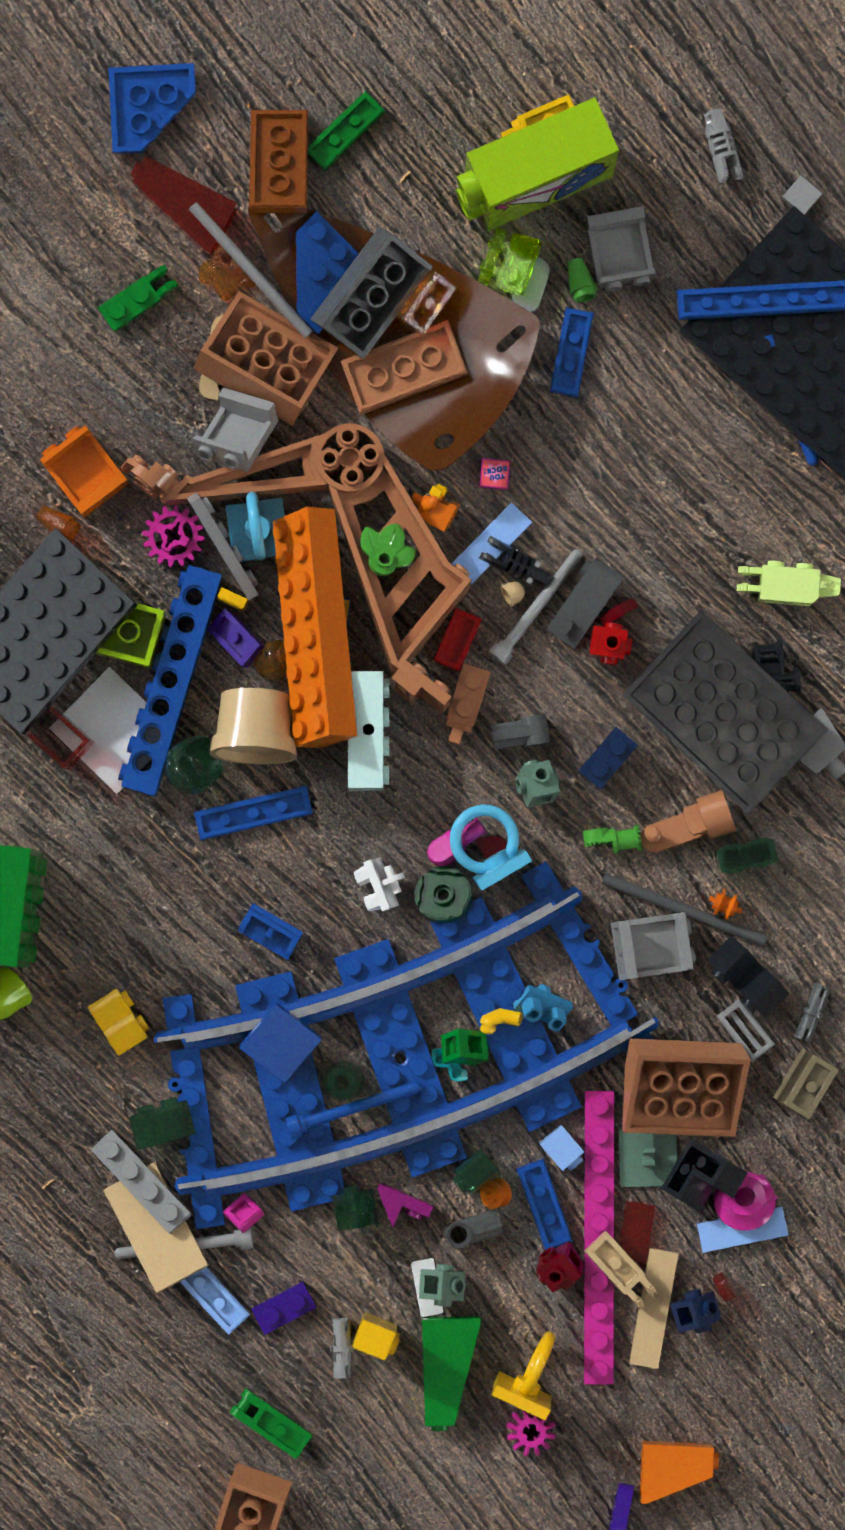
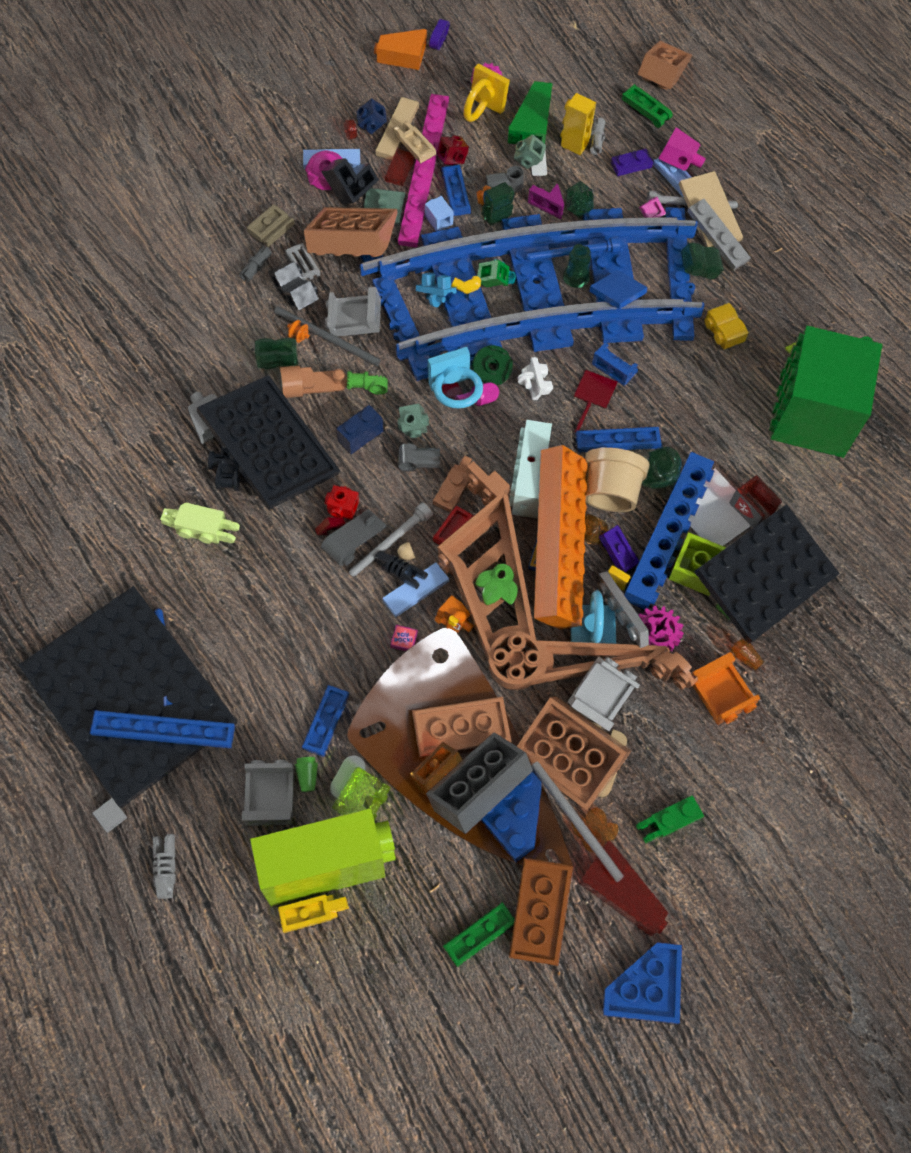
camera: 175 degrees left, 20 degrees down
none -> dark red piece [574,370,618,433]
none -> dark pink torso [658,128,706,171]

